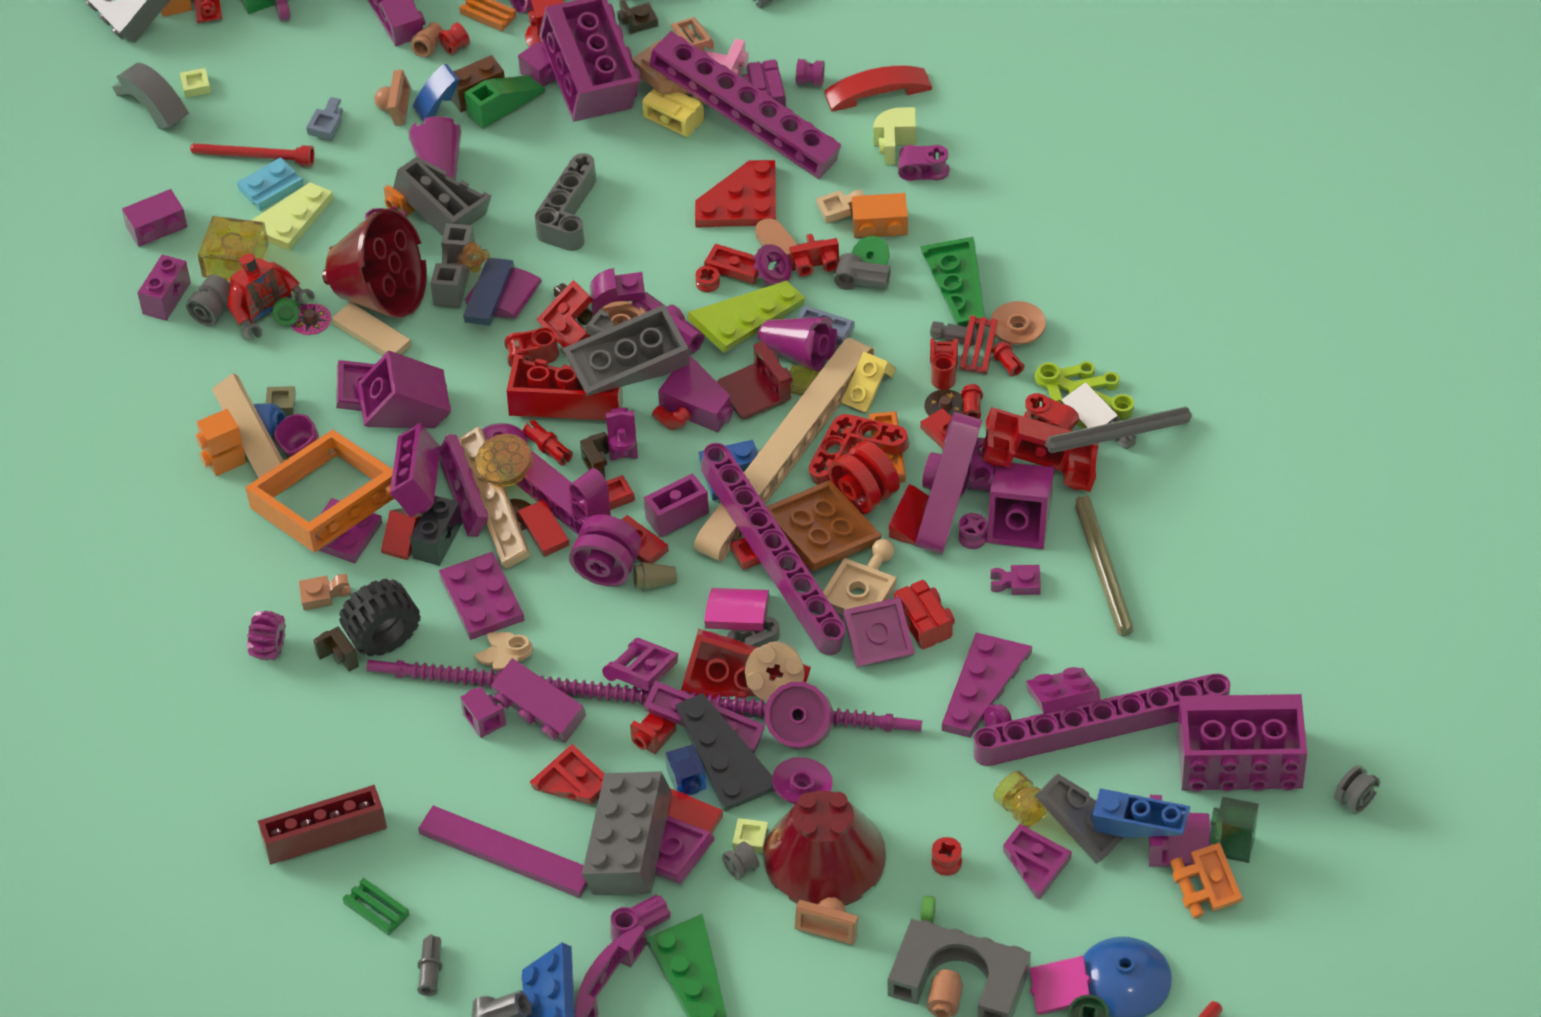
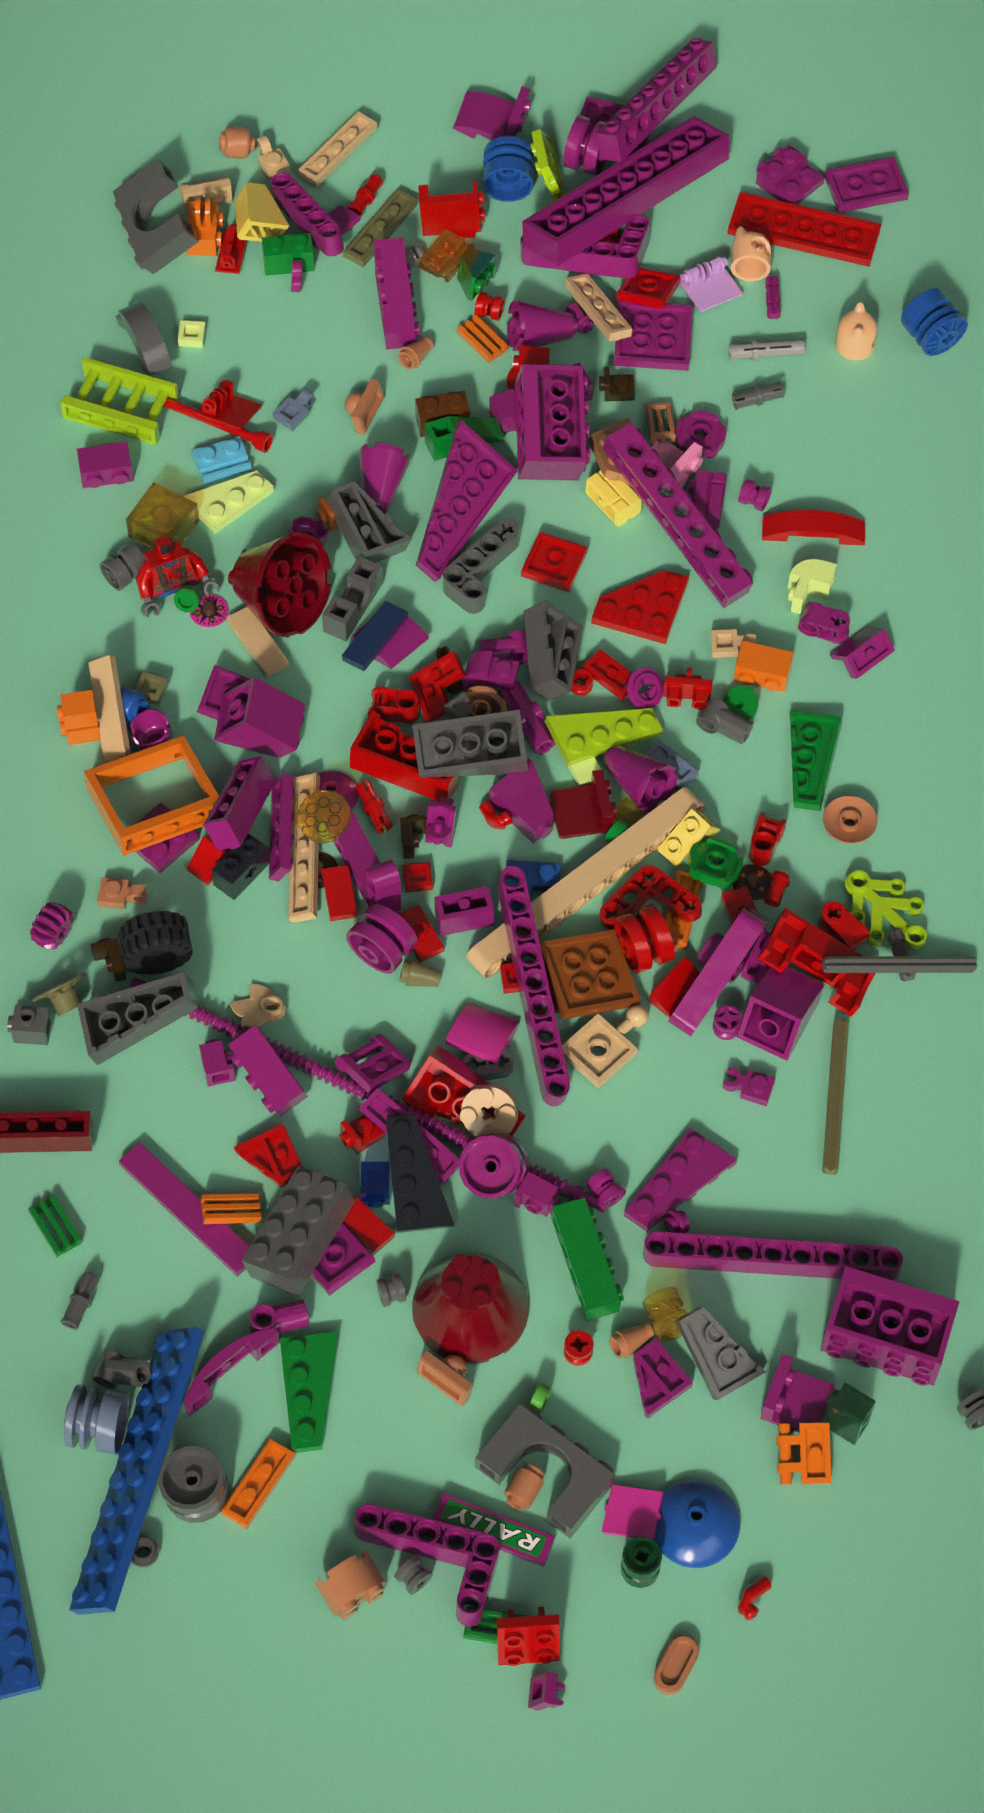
camera: 15 degrees right, 10 degrees up
magenta brick [137,254,191,321] -> none
blue slope [413,64,459,121] -> none
red wheel [438,22,470,55] -> none
magenta plate [439,551,525,640] -> none
clear orange plate [457,241,490,273] -> none
yellowish green tile [733,818,768,854] -> none
nougat tile [755,219,796,259] -> none
magenta dish [772,757,833,804] -> none
magenta plate [842,597,915,668] -> none
red brick [894,579,955,650] -> none
dark grey axle [930,321,985,345] -> none
red tile [959,315,998,374] -> none
red pin [992,341,1025,377] -> none
magenta plate [1026,667,1101,713] -> none
white sticker [1062,382,1118,428] -> none
blue slope [1092,788,1191,838] -> none
none -> dark grey brick [7,1005,51,1045]
none -> olive wheel [32,972,87,1016]
none -> lime fence [60,357,179,445]
none -> dark grey wedge [77,972,198,1065]
none -> red hinge [195,380,262,430]
none -> orange tile [200,1193,262,1224]
none -> magenta wing [416,420,518,582]
none -> magenta piece [479,630,528,665]
none -> magenta brick [514,1172,561,1217]
none -> red plate [521,532,588,592]
none -> dark grey wedge [524,601,583,701]
none -> green brick [551,1198,624,1321]
none -> yellowish green tile [568,757,601,786]
none -> magenta wheel [586,1168,626,1208]
none -> green tile [605,819,630,843]
none -> nougat cone [609,1322,654,1358]
none -> magenta plate [675,411,726,459]
none -> green plate [687,838,743,889]
none -> magenta panel [830,627,895,679]

